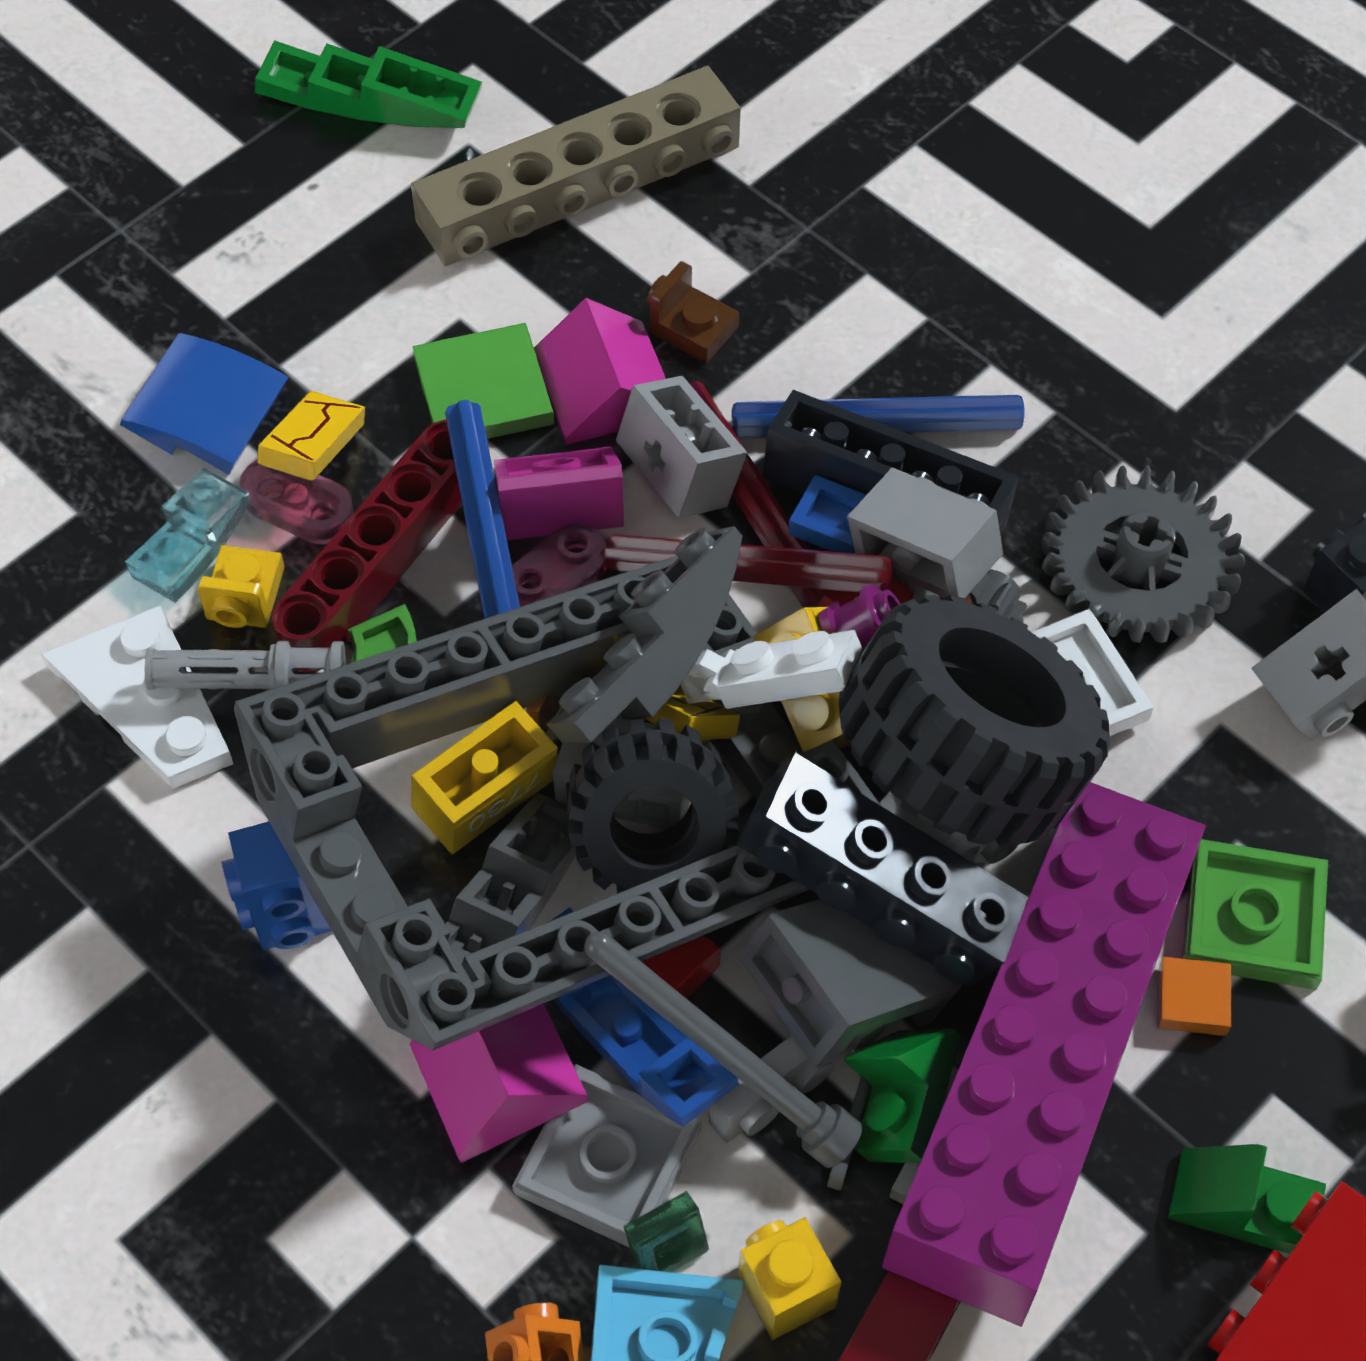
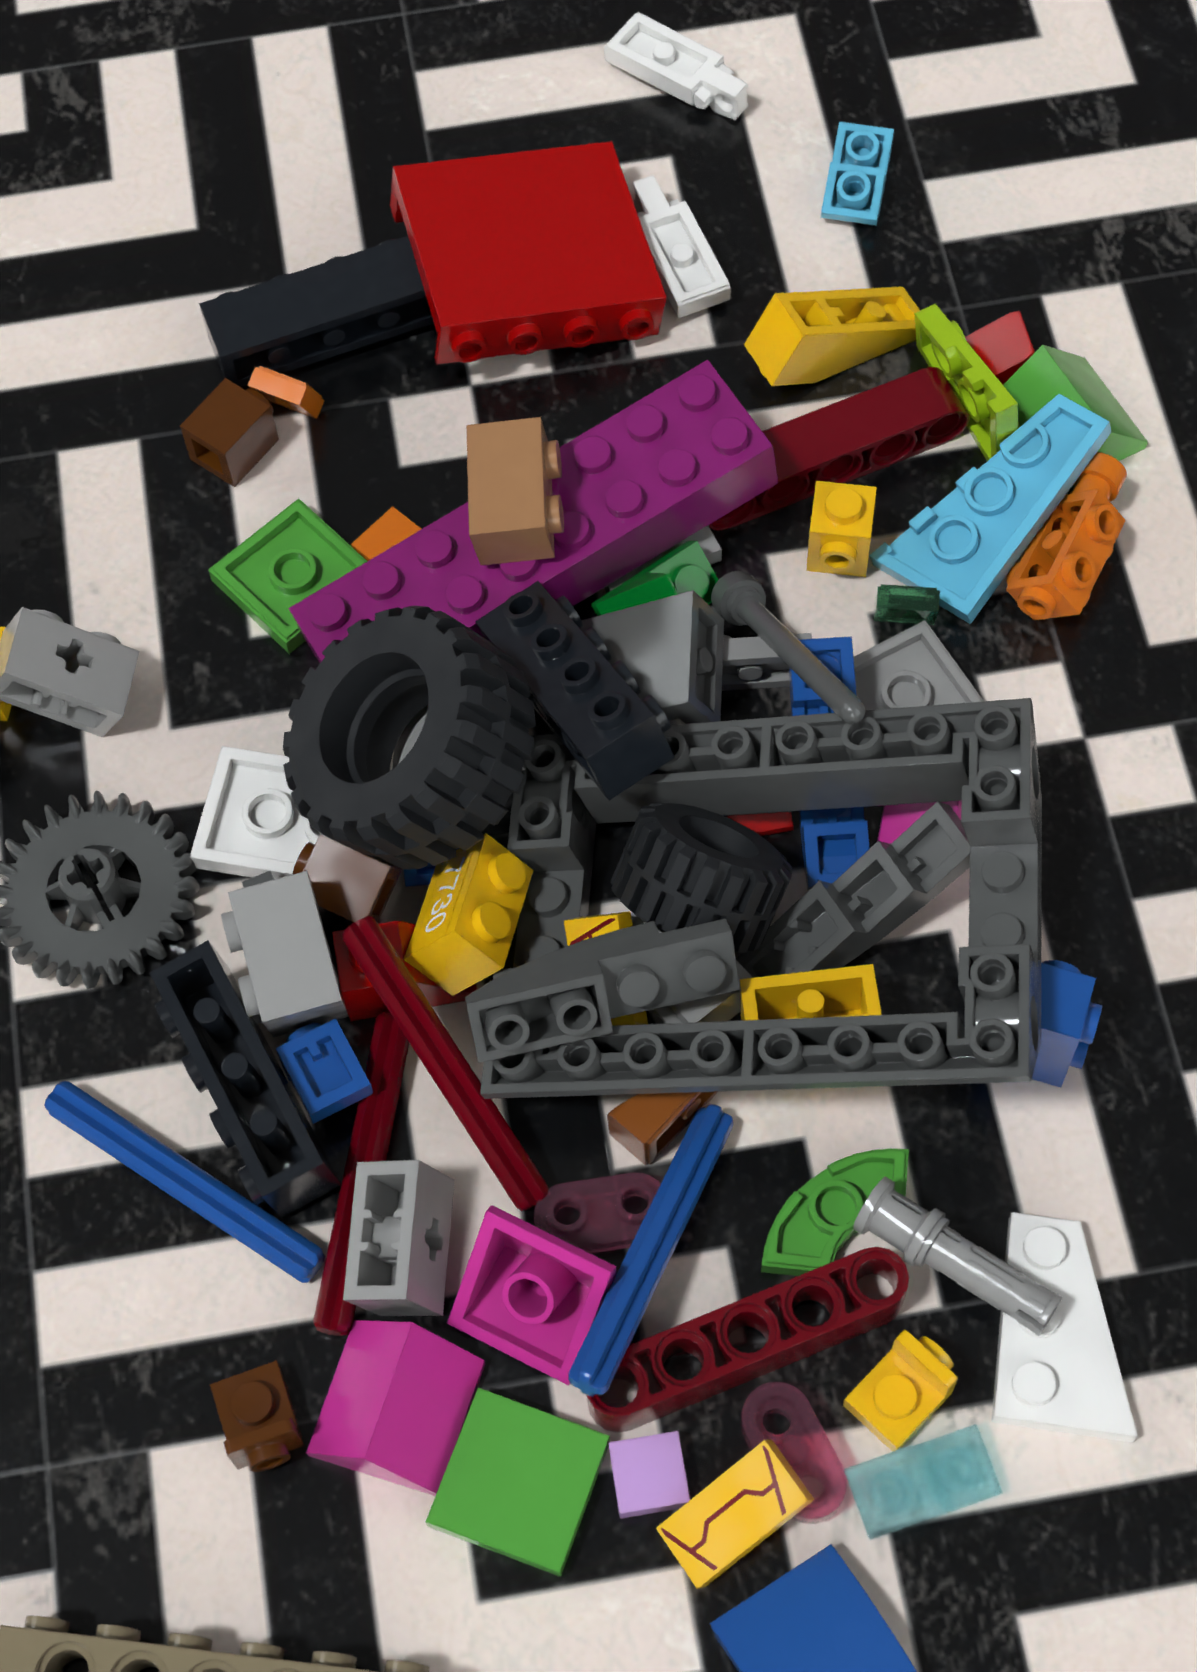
camera: 140 degrees left, 5 degrees up
white hinge [680,630,862,709] -> none
magenta brick [818,584,900,659] -> none
green slope [1167,1144,1326,1254] -> none
none -> medium nougat brick [466,417,564,565]
none -> lavender tile [608,1431,690,1519]

